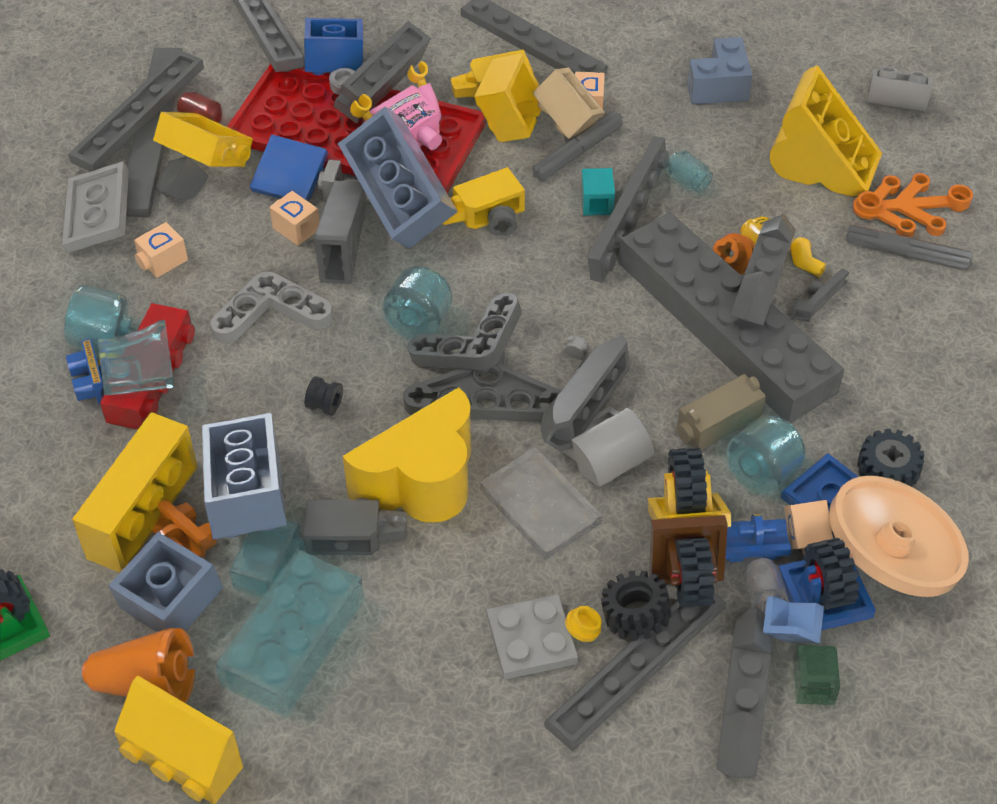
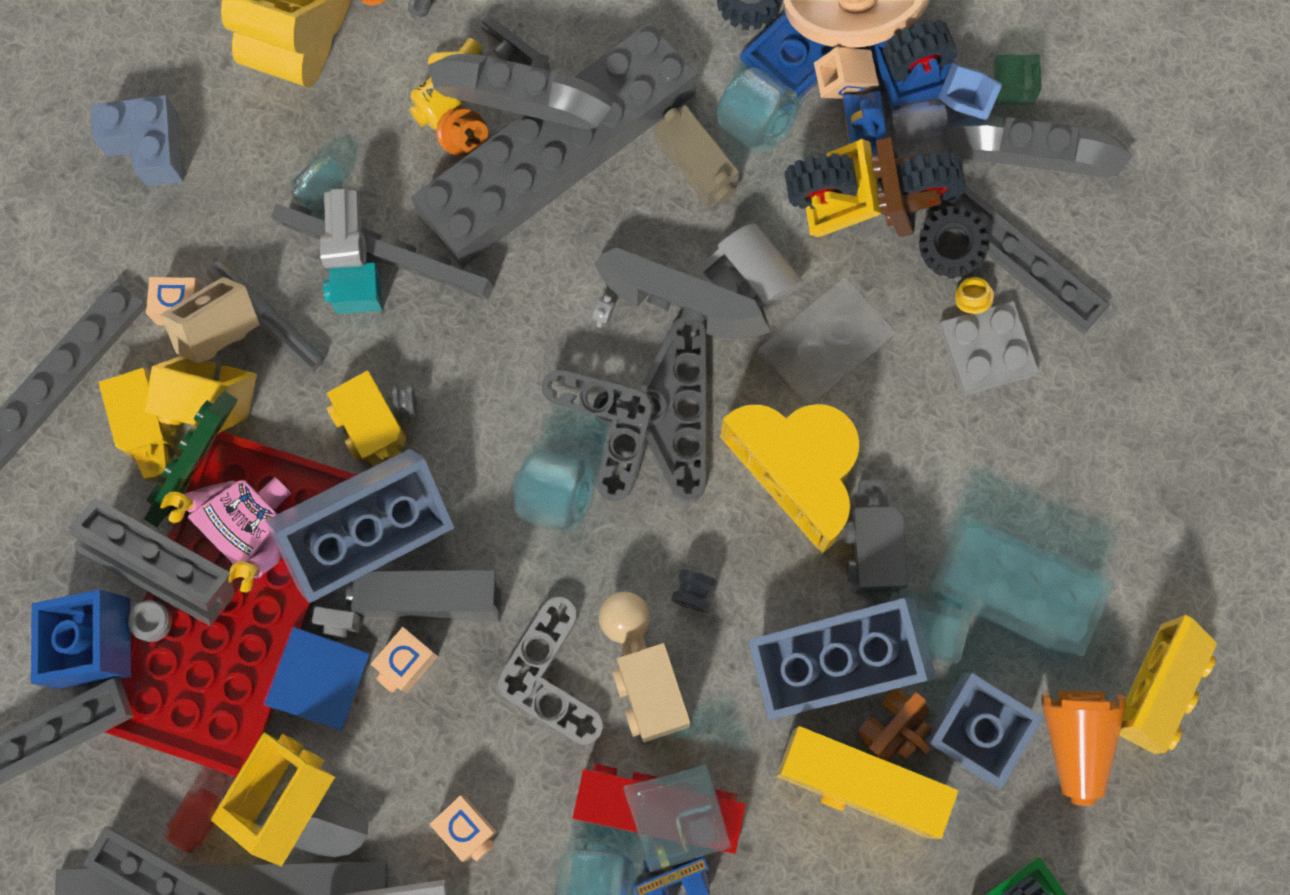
camera: 90 degrees left, 25 degrees up
none -> dark green plate [144,391,238,528]
none -> light grey piece [320,189,367,268]
none -> tan brick [598,591,690,743]

